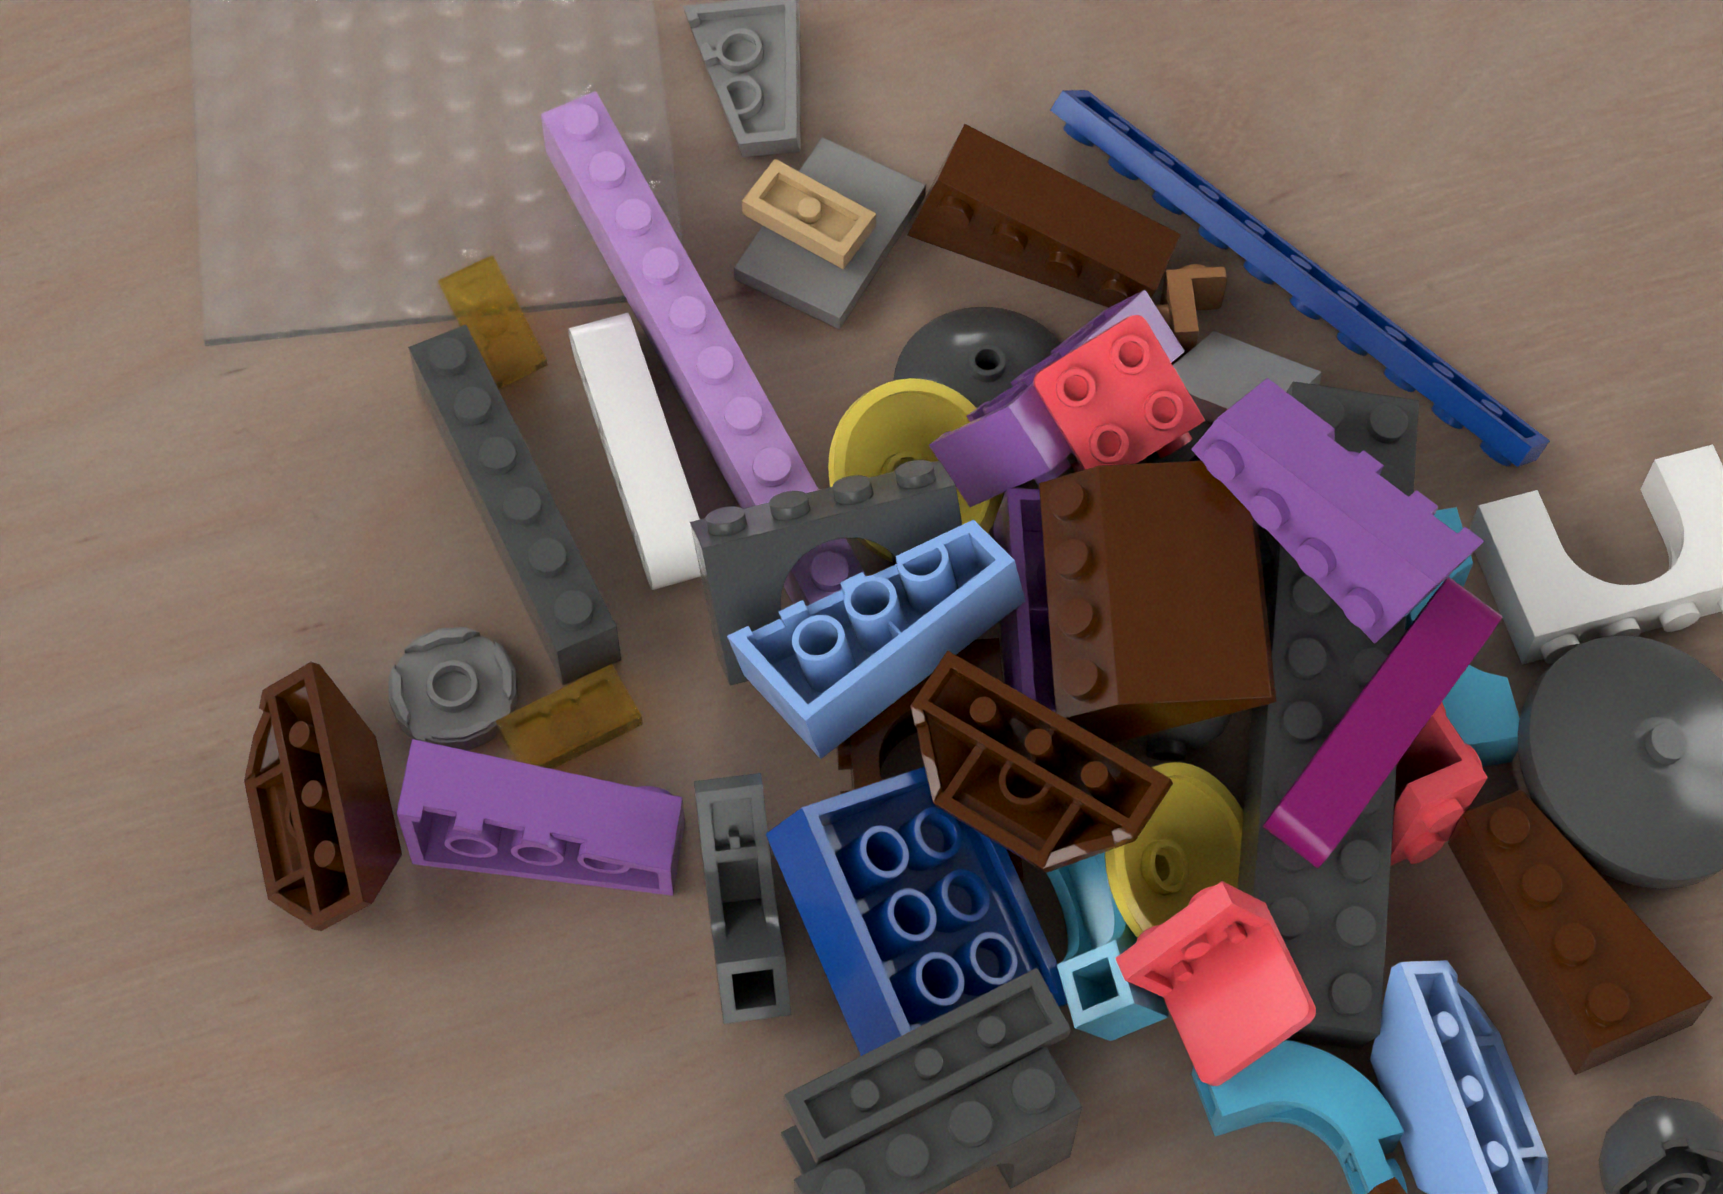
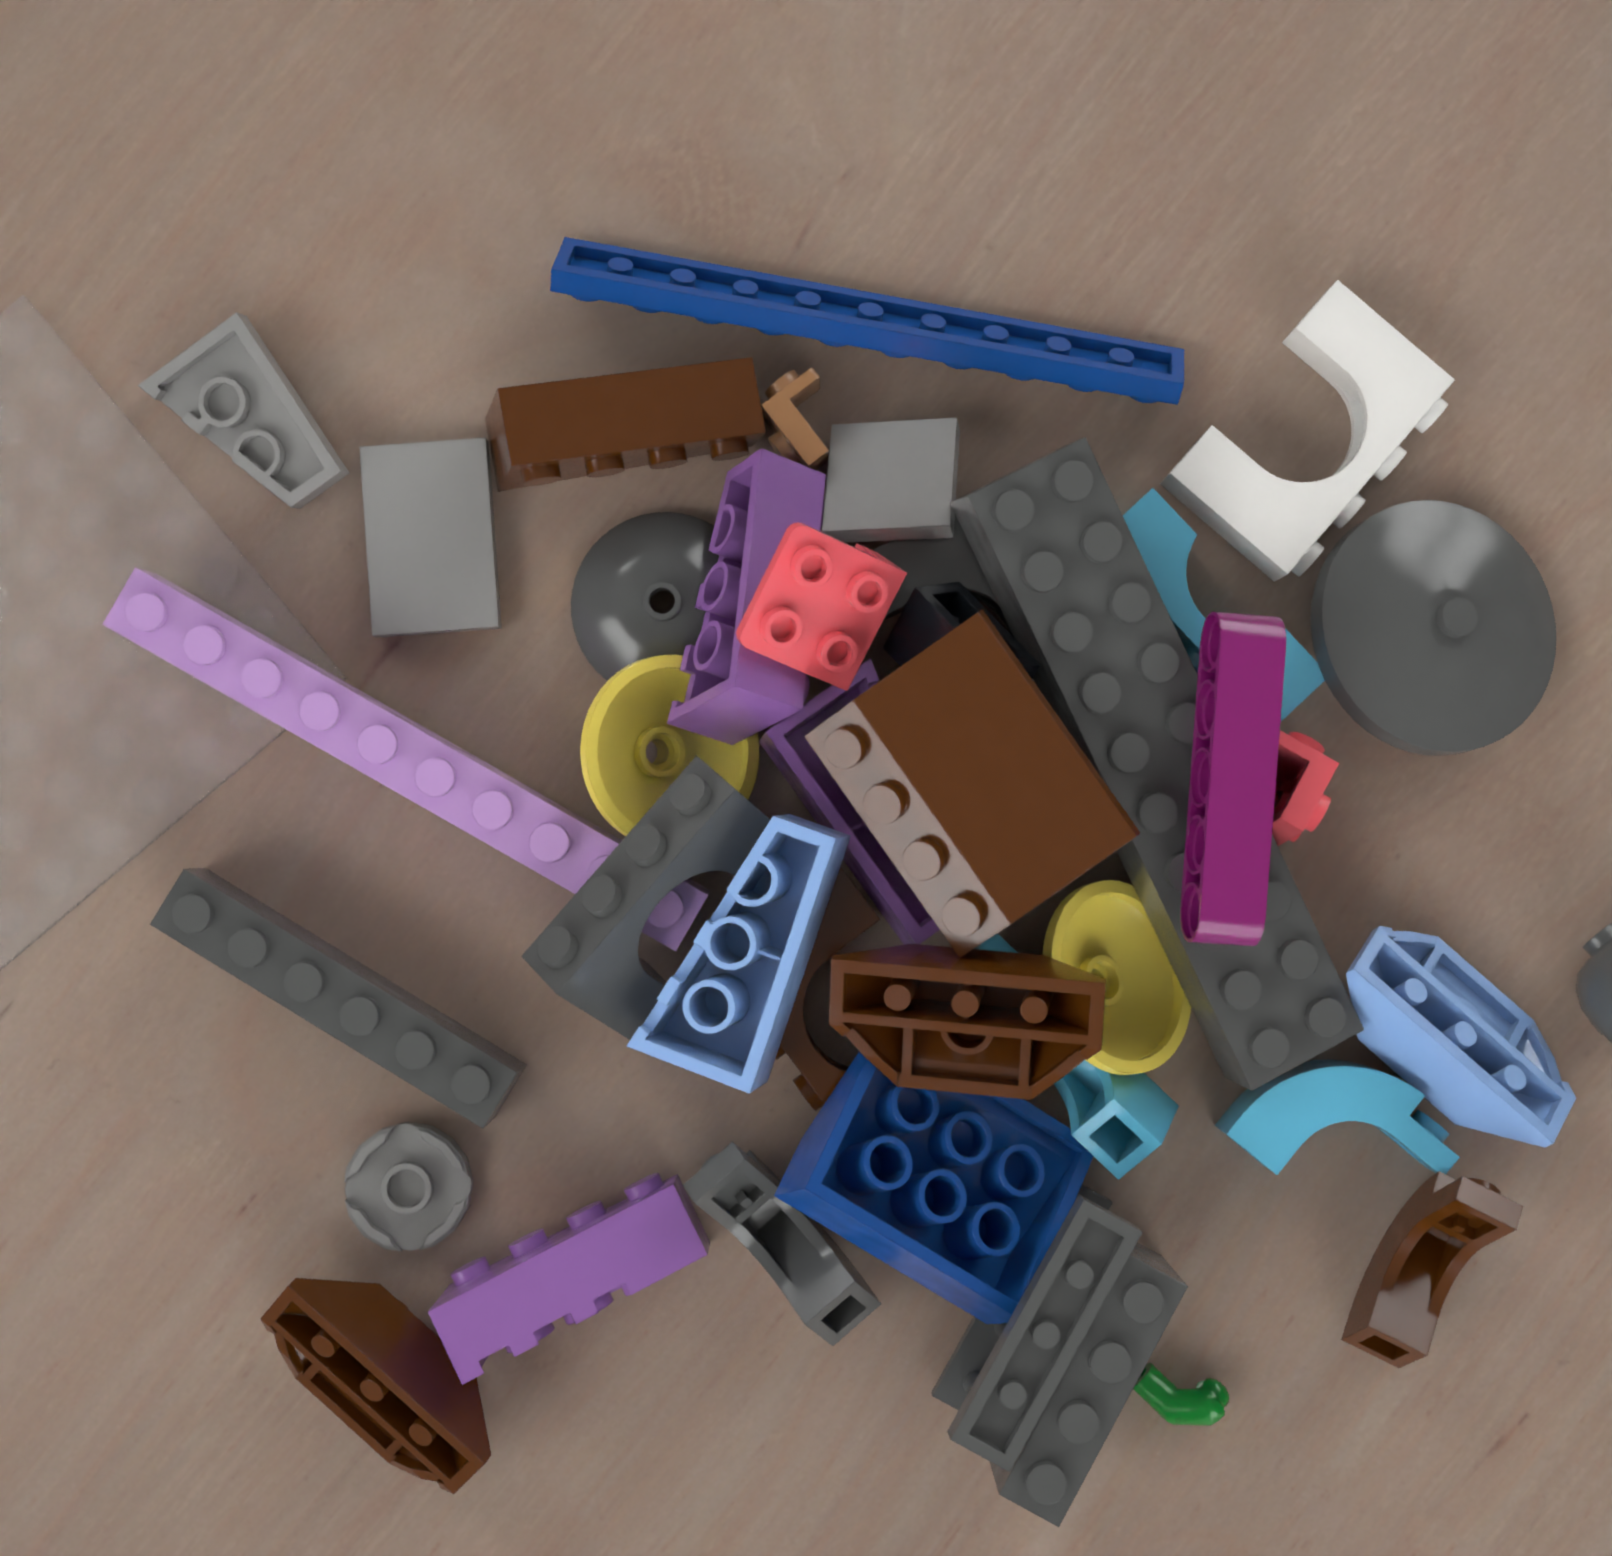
camera: 30 degrees left, 25 degrees up
clear yellow plate [437,254,548,389] -> none
clear yellow plate [496,664,643,769] -> none
white beam [568,313,701,590] -> none
tan plate [742,159,876,270] -> none
coral bracket [1115,881,1316,1086] -> none
medium lavender wedge [1191,378,1485,644] -> none
reddish brown wedge [1448,790,1713,1075] -> none

